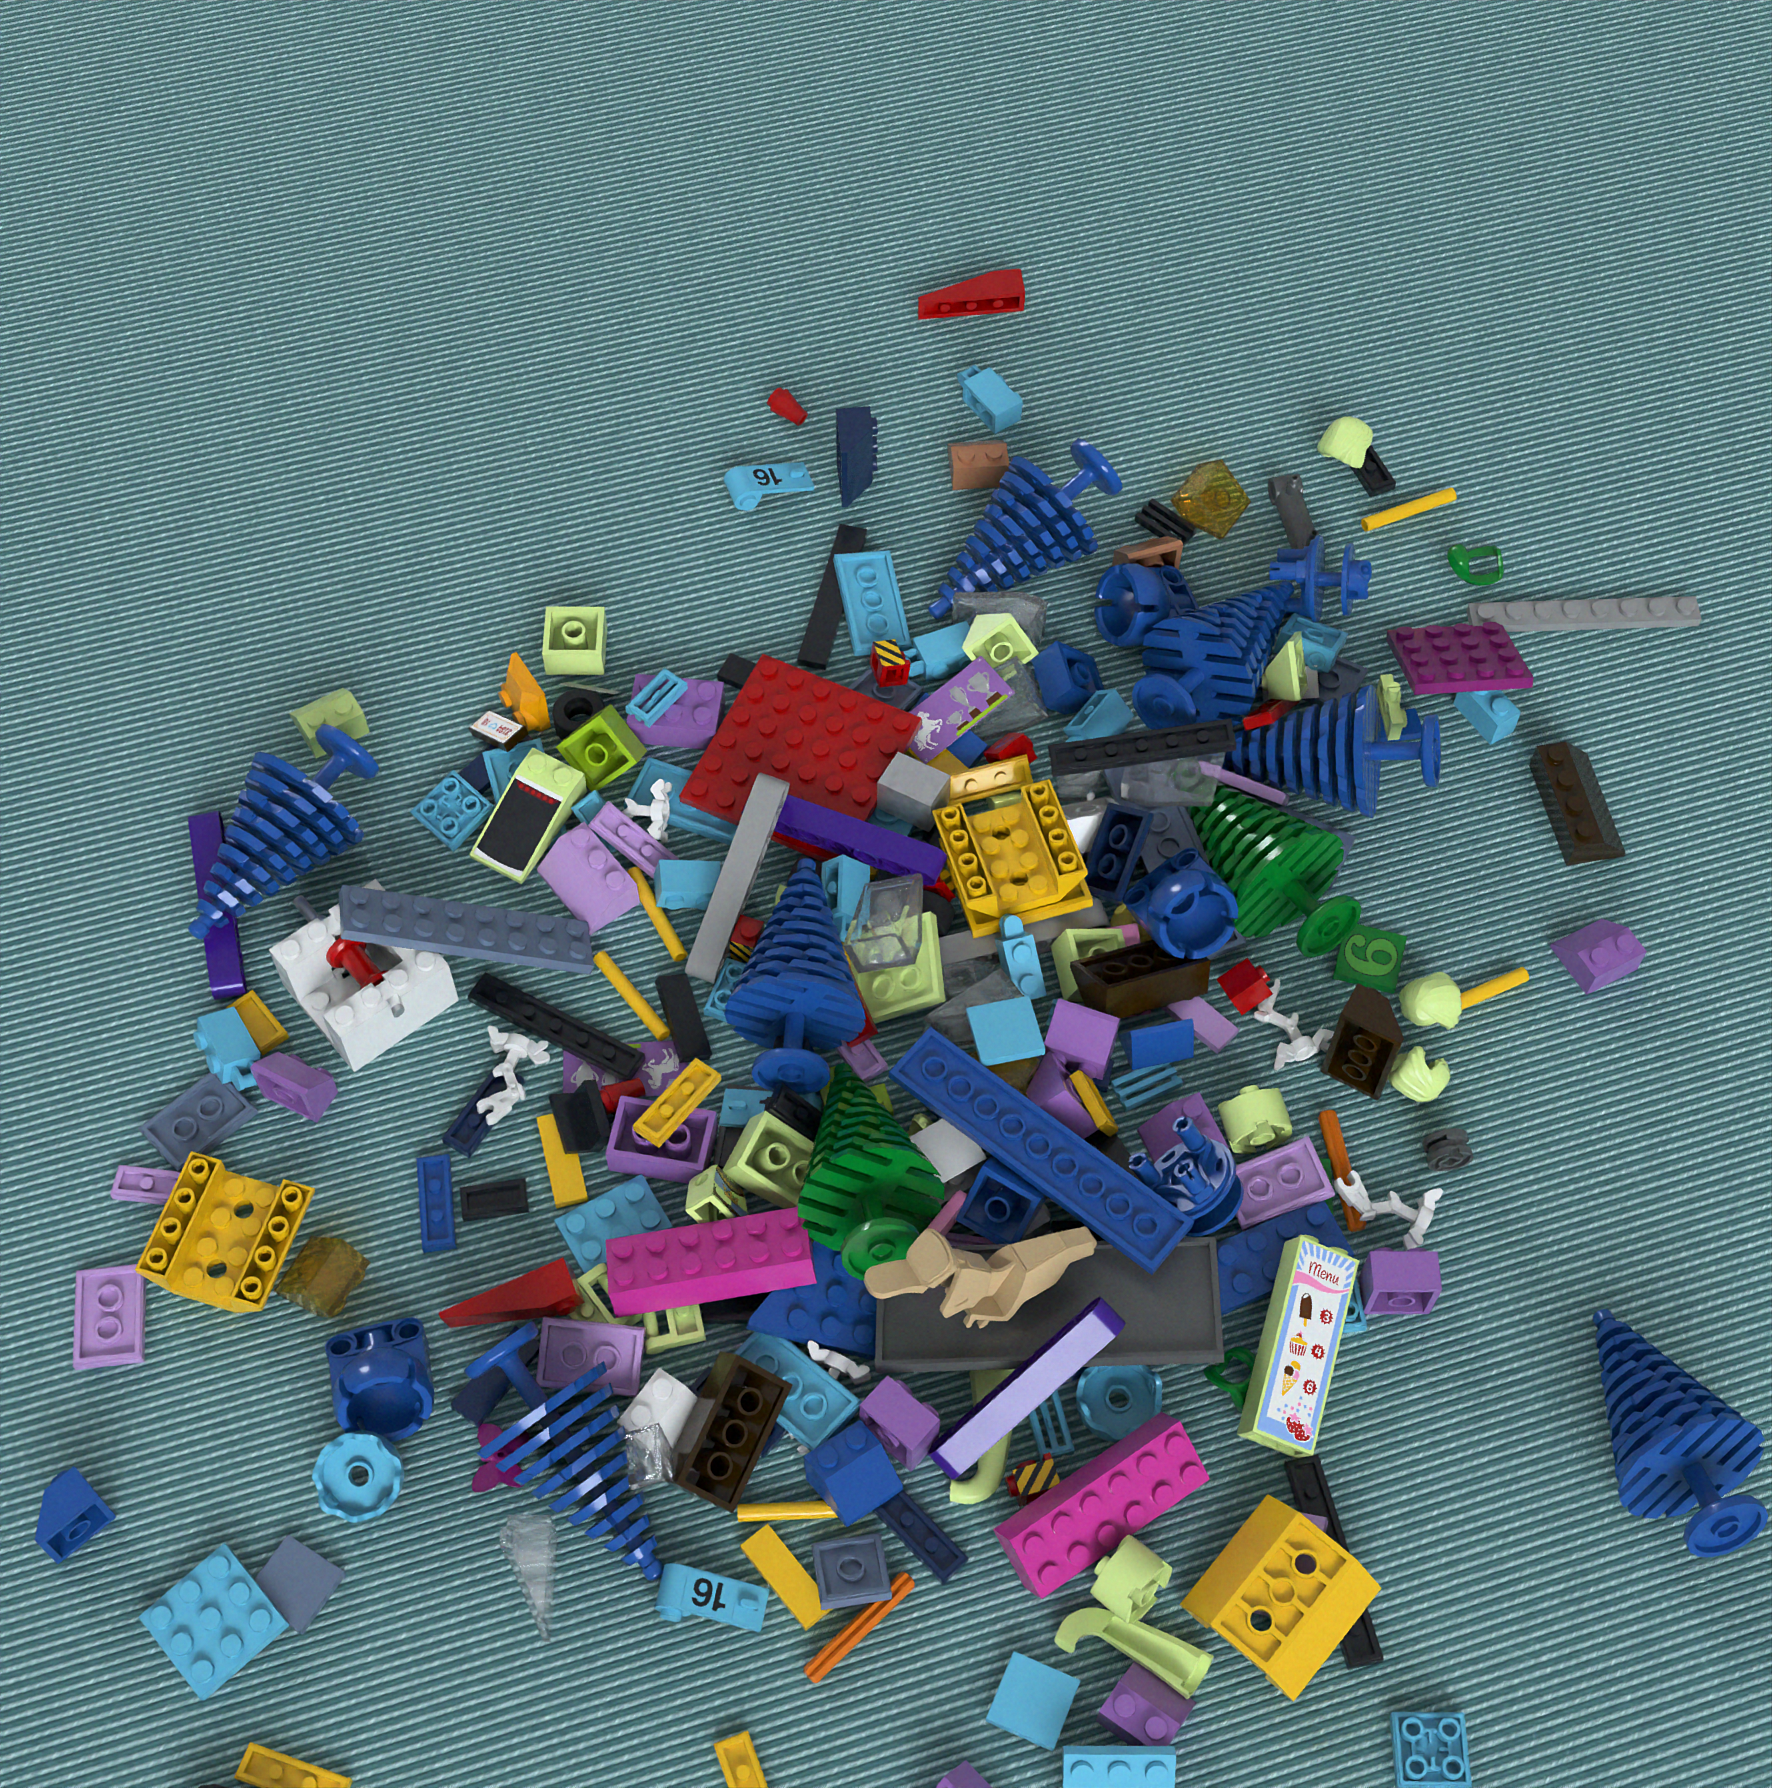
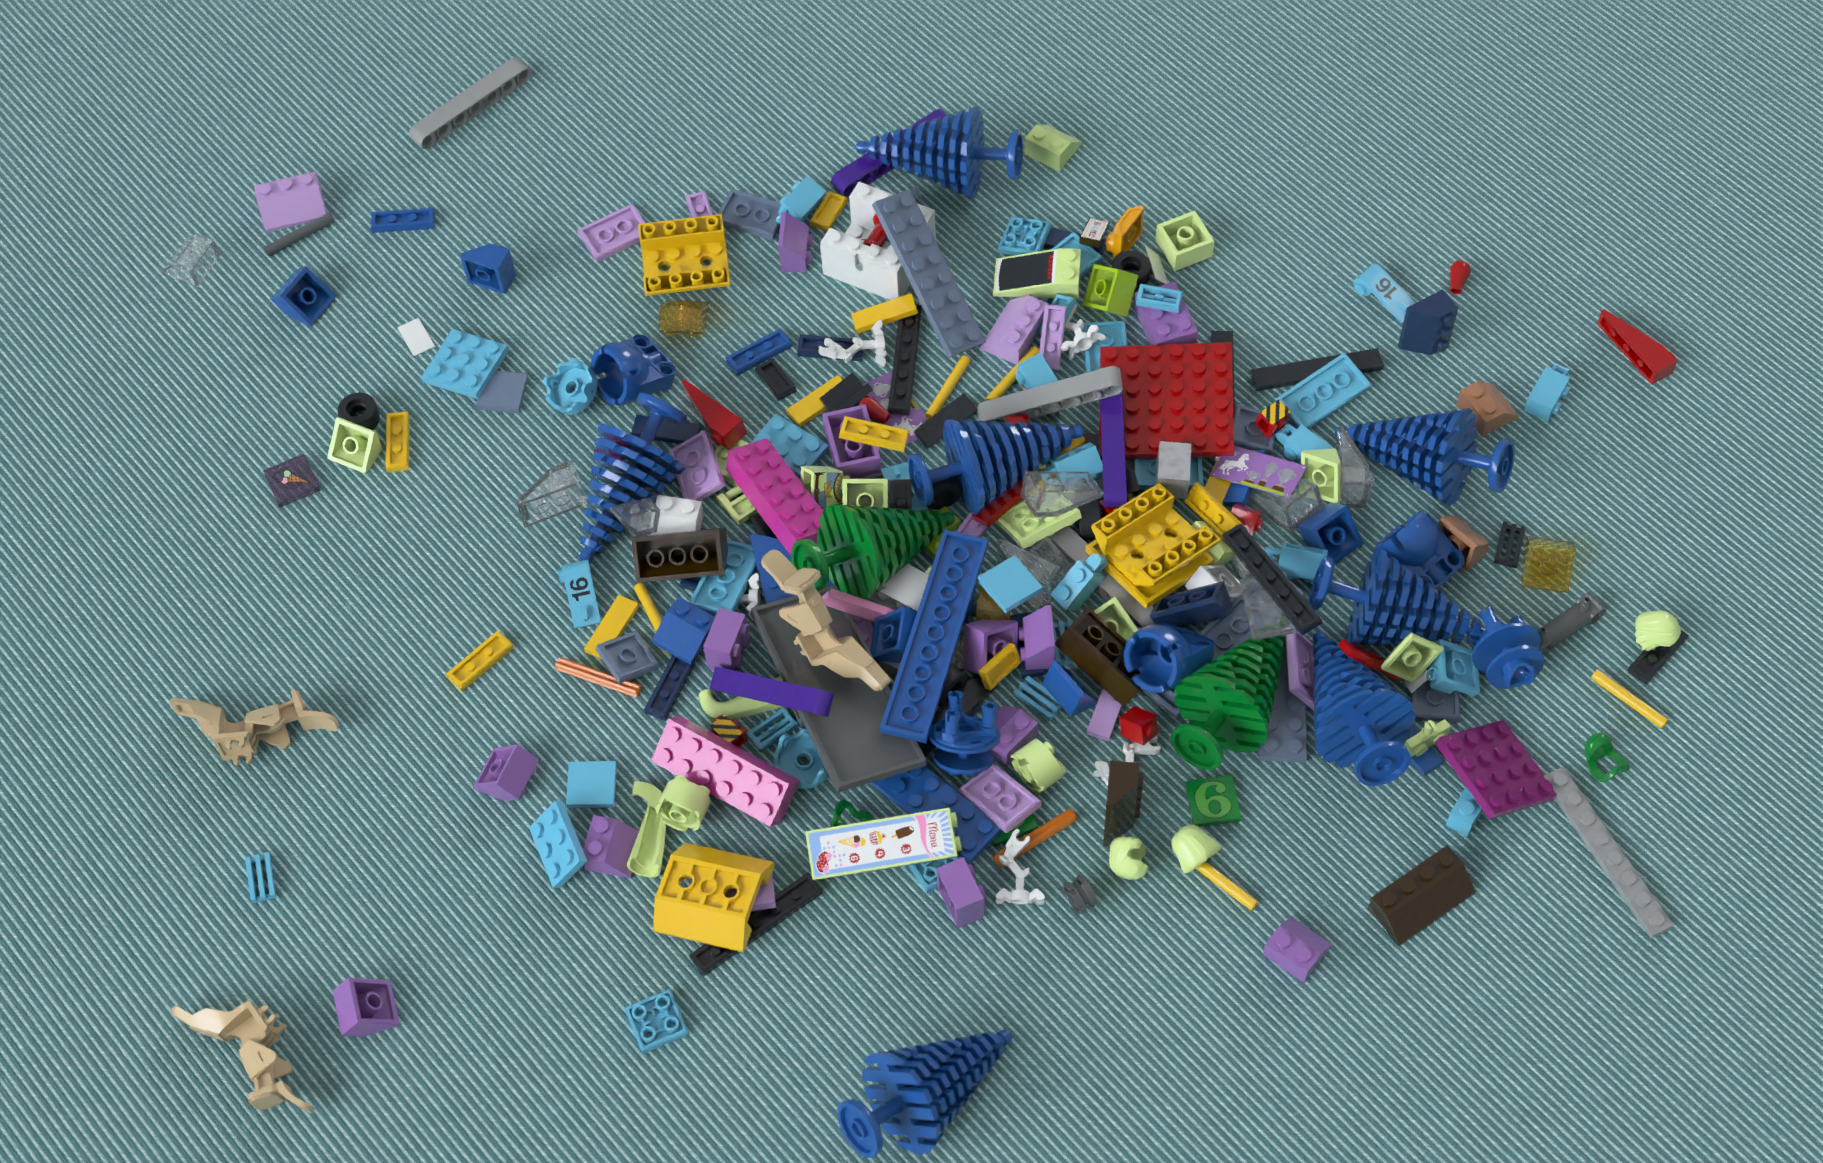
camera: 70 degrees right, 0 degrees up
none -> white sticker [397,318,435,356]
none -> yellow tile [851,293,918,334]

